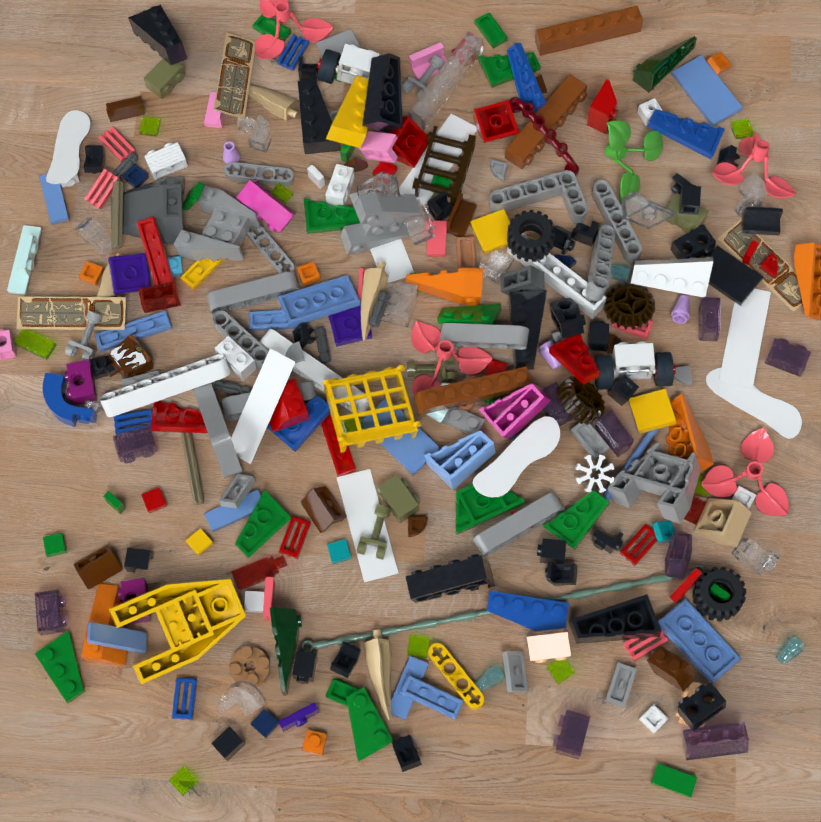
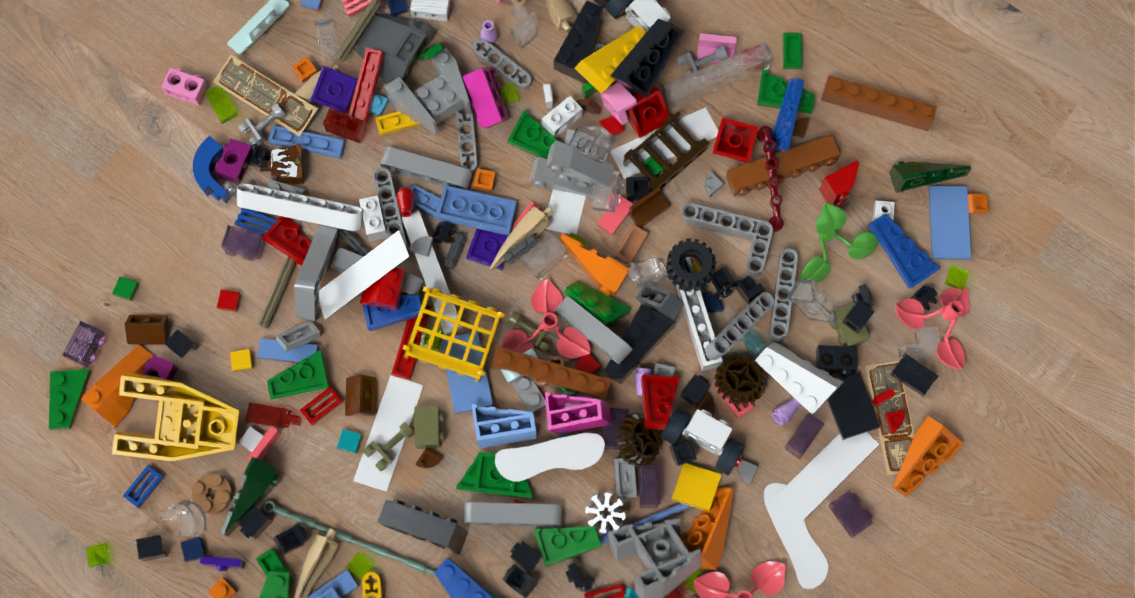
camera: 30 degrees right, 5 degrees up
medium blue tile [87,622,147,654] -> none
green tile [103,491,125,514] -> none
yellow tile [470,209,510,255] -> none
black brick [549,298,586,339] -> none
none -> red cone [396,188,415,217]

